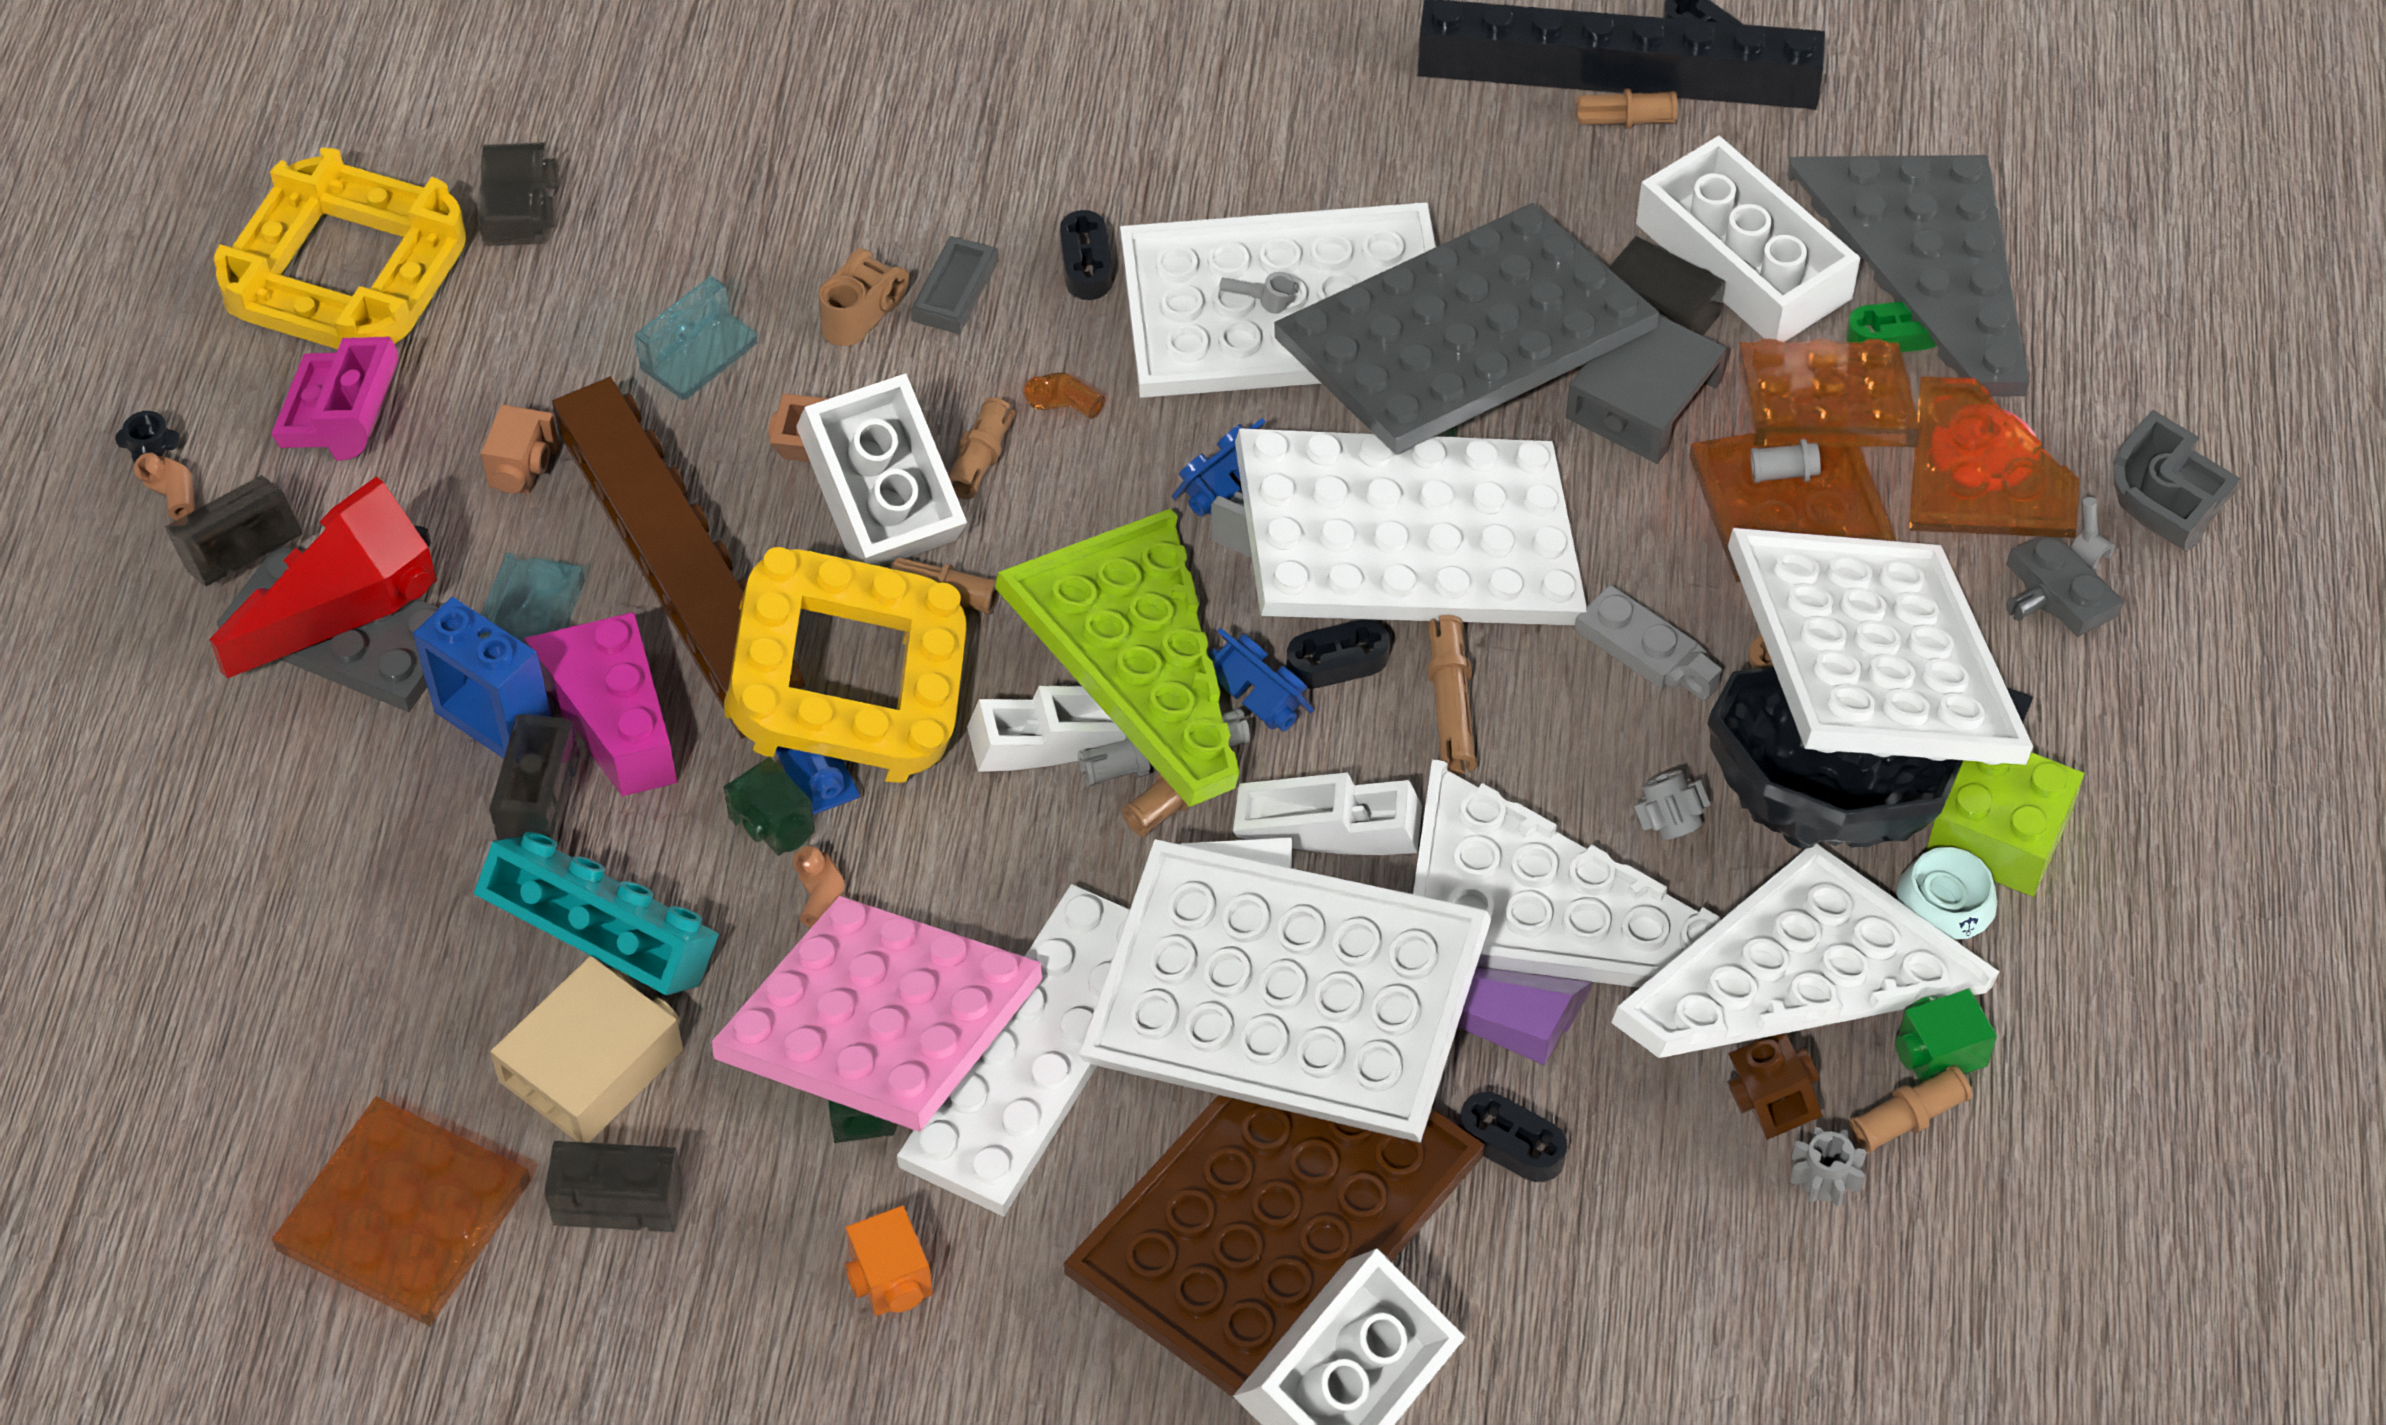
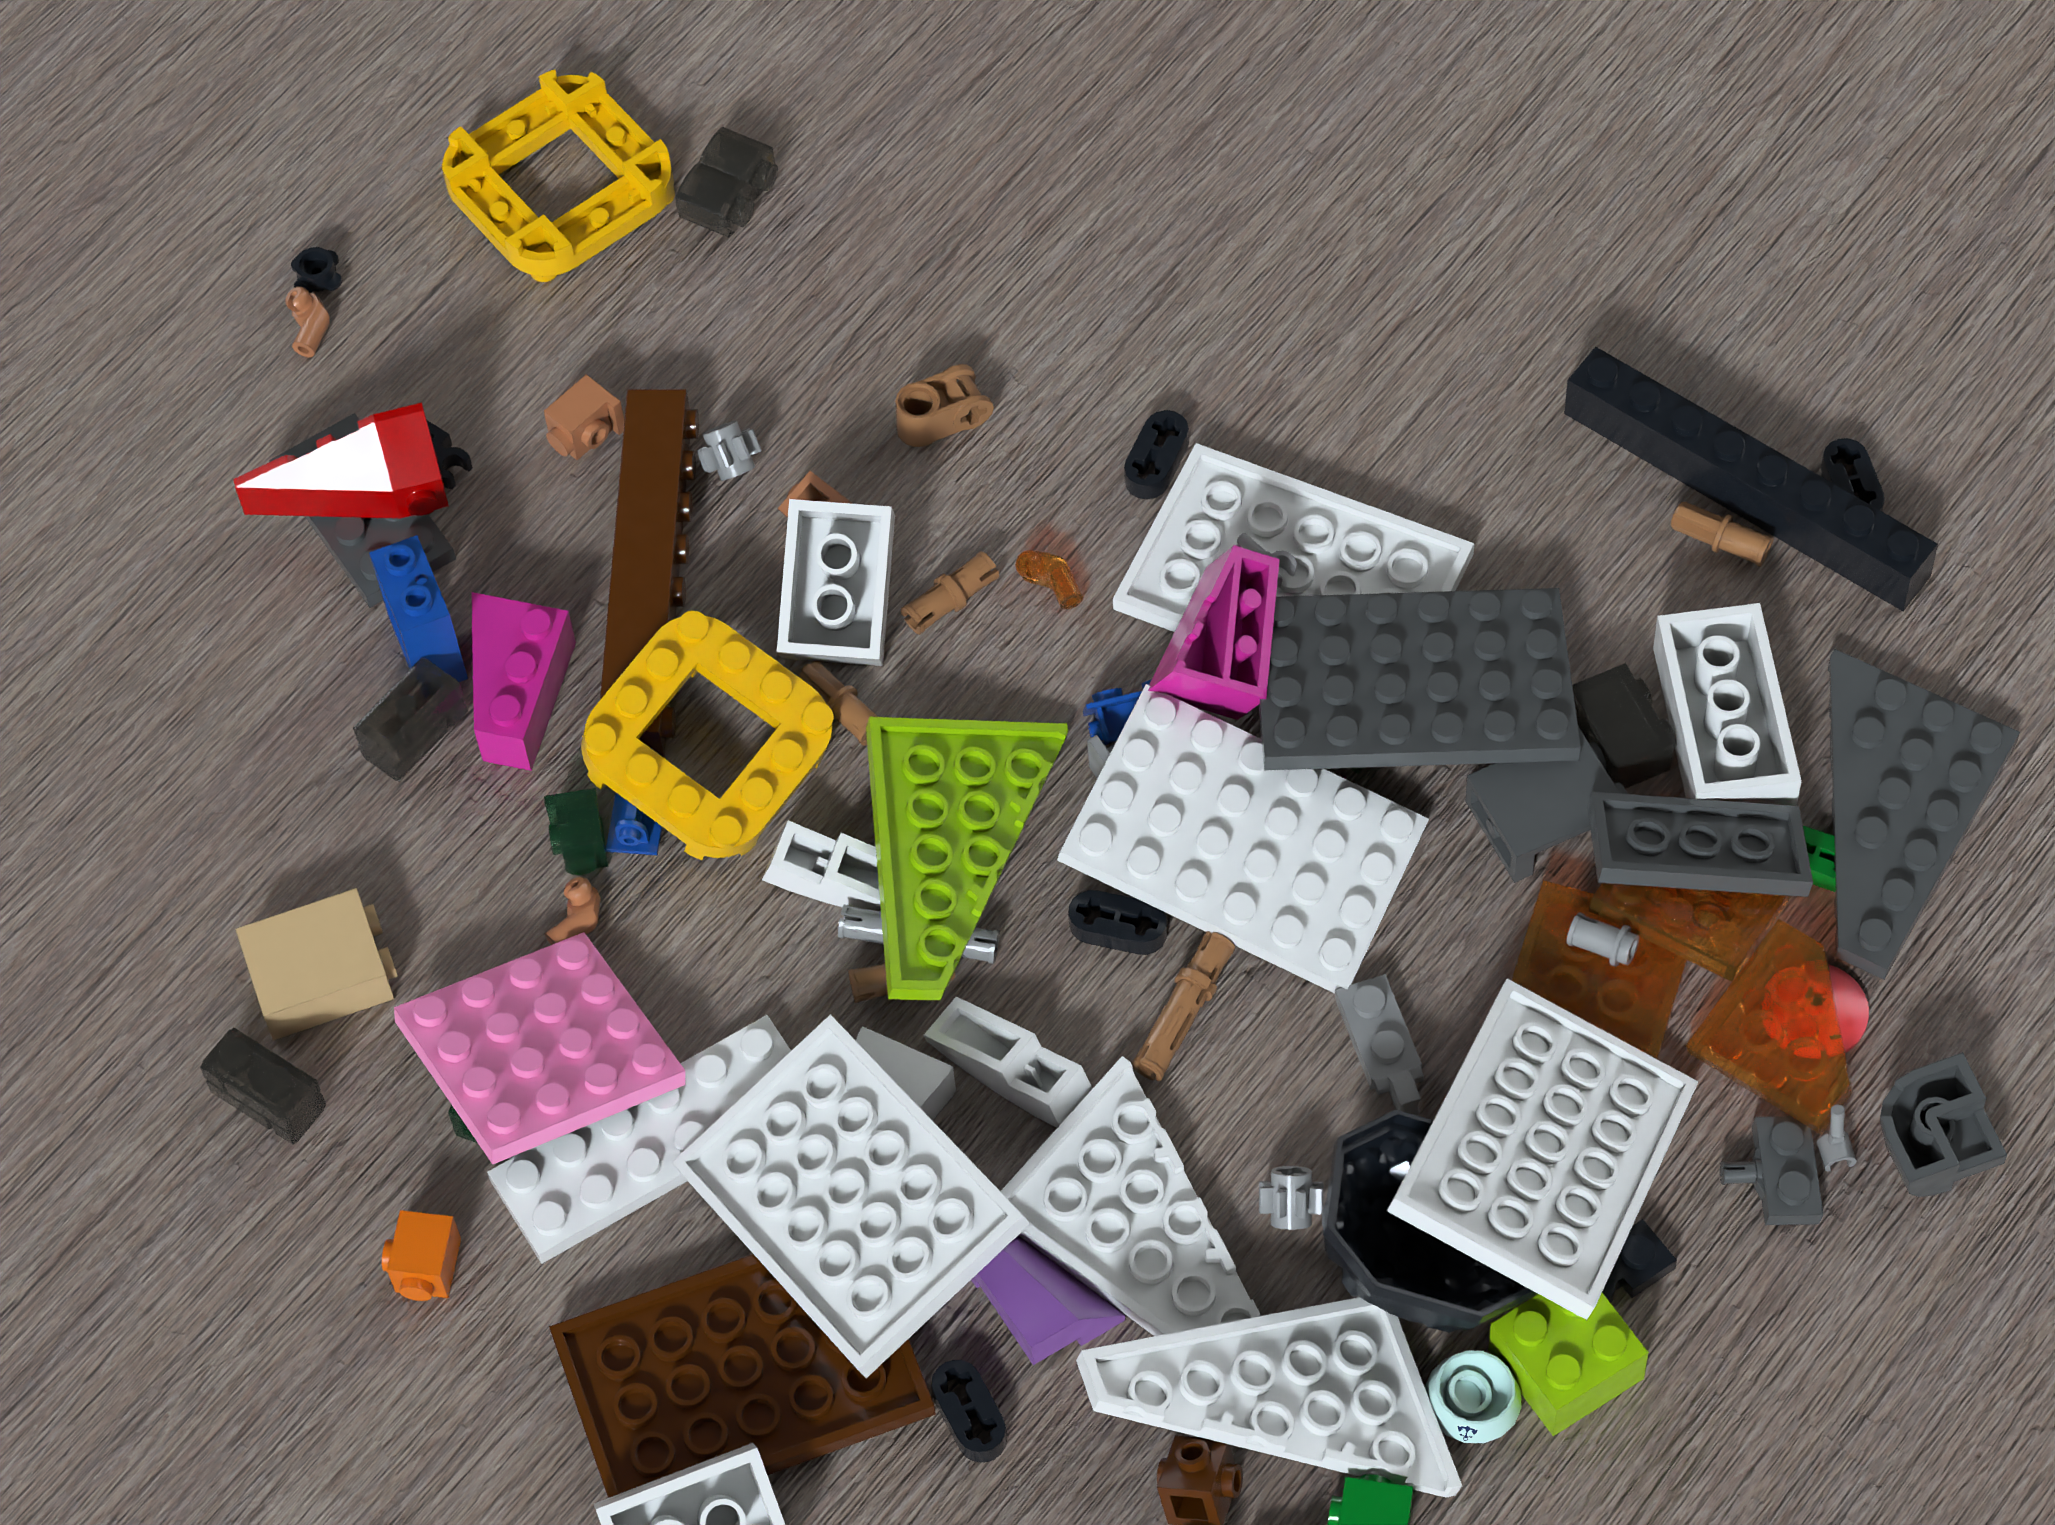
camera: 35 degrees right, 5 degrees up
clear smoke brick [165,475,303,587] -> none
dark pink brick [271,337,398,461] -> none
clear orange plate [272,1096,531,1326] -> none
teal brick [473,832,719,995] -> none
clear light blue plate [479,553,585,644] -> none
clear light blue panel [634,275,758,400] -> none
dark grey tile [911,236,999,334] -> none
blue hinge [1207,628,1314,732] -> none
none -> light grey gear [696,420,762,481]
none -> dark pink wedge [1148,545,1280,720]
none -> dark grey plate [1587,792,1813,897]

